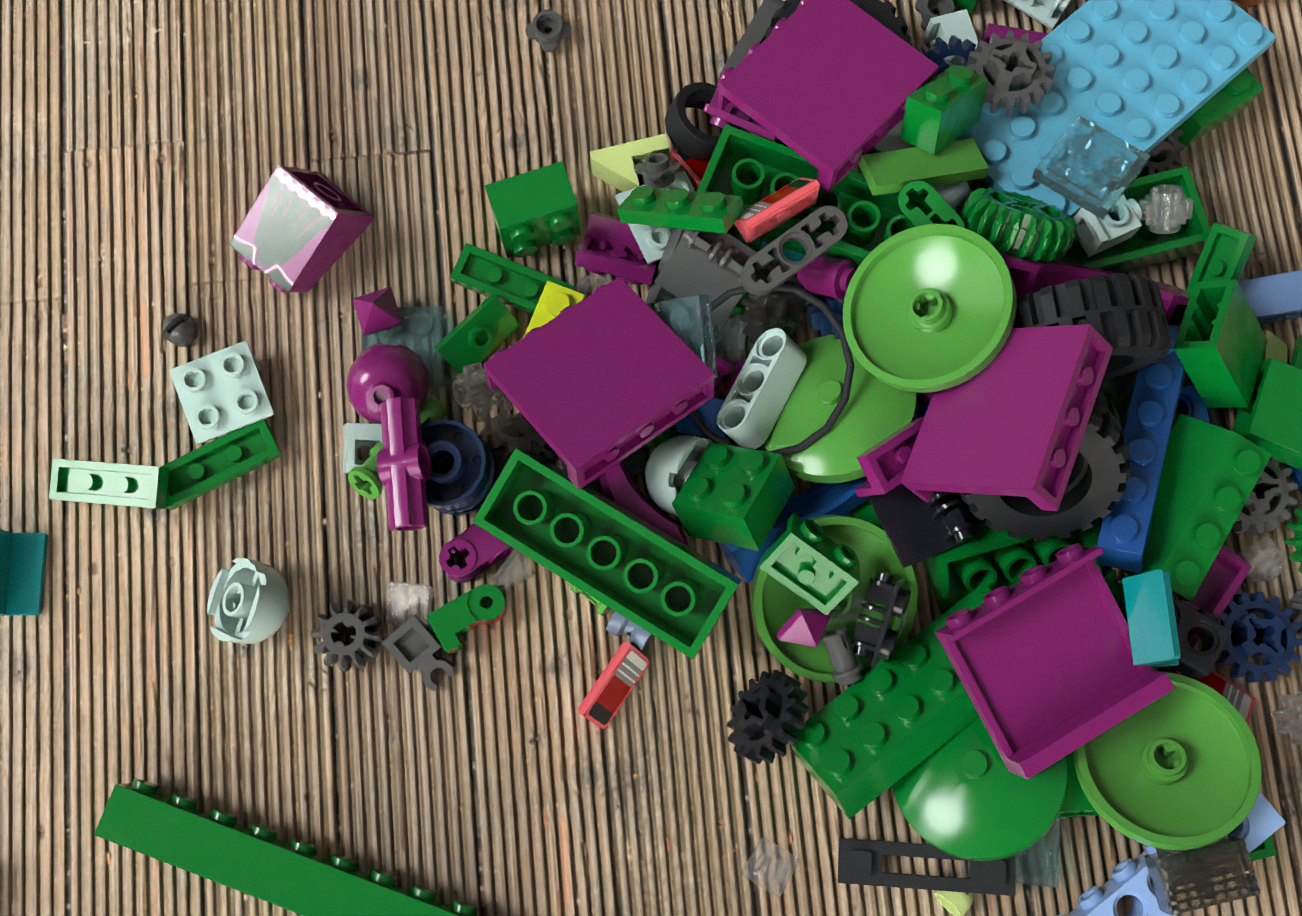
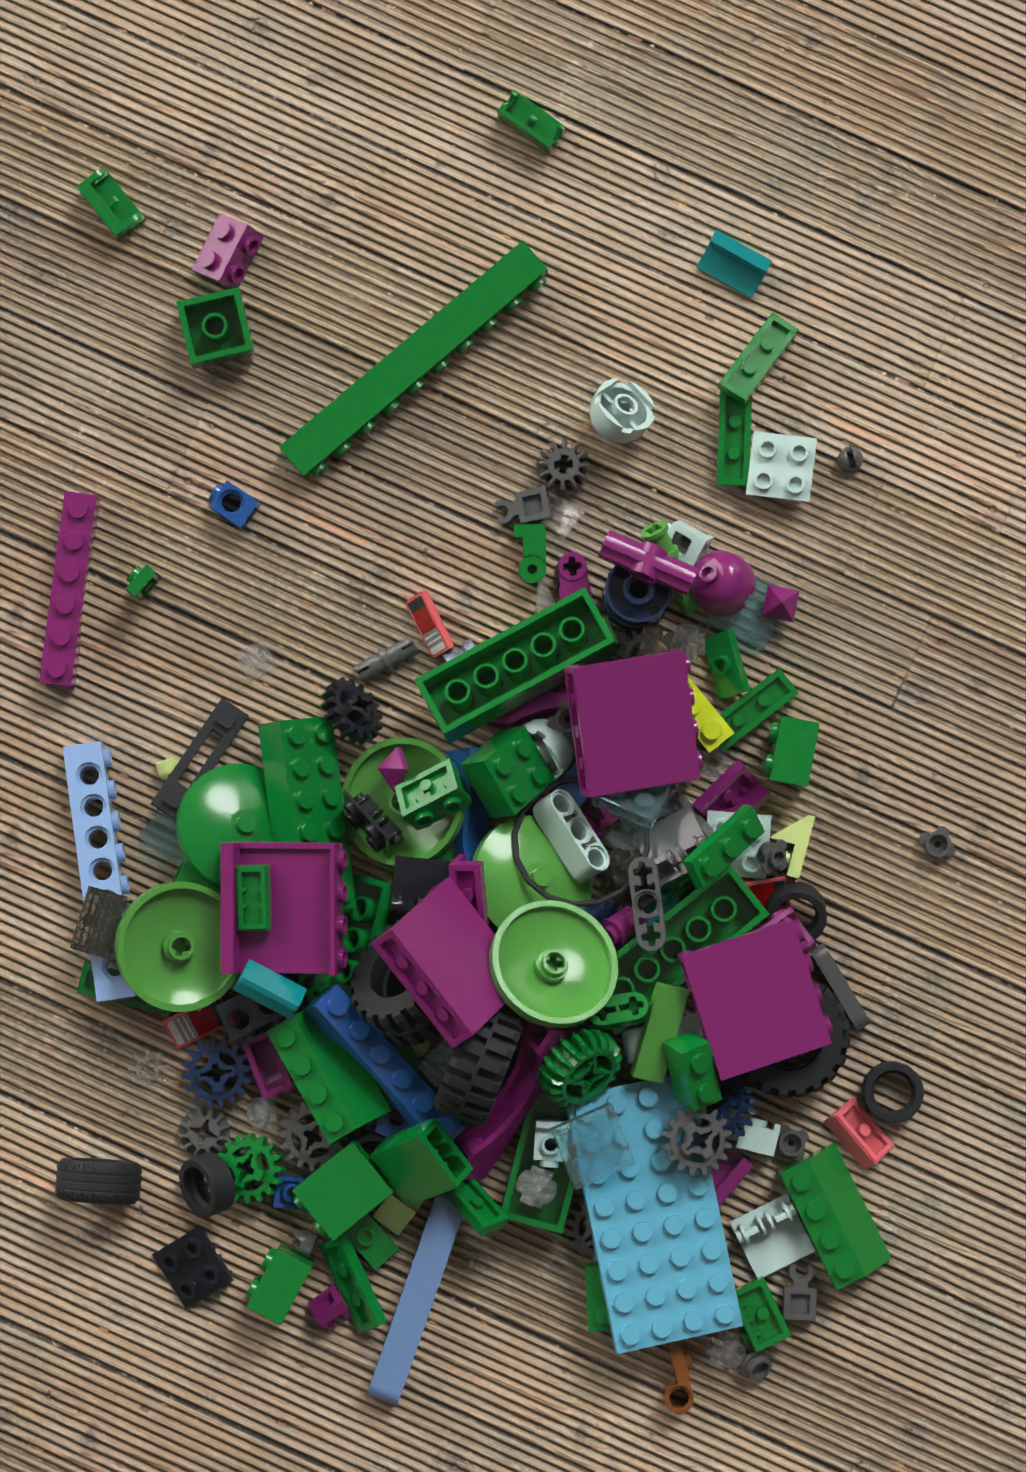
camera: 120 degrees right, 10 degrees up
slope [229,165,374,294] -> none
coral slope [734,178,820,243] -> none
dark grey pin [821,627,864,685] -> none
none -> green plate [235,864,272,931]
none -> dark grey pin [353,635,419,683]
none -> dark grey plate [548,700,573,738]

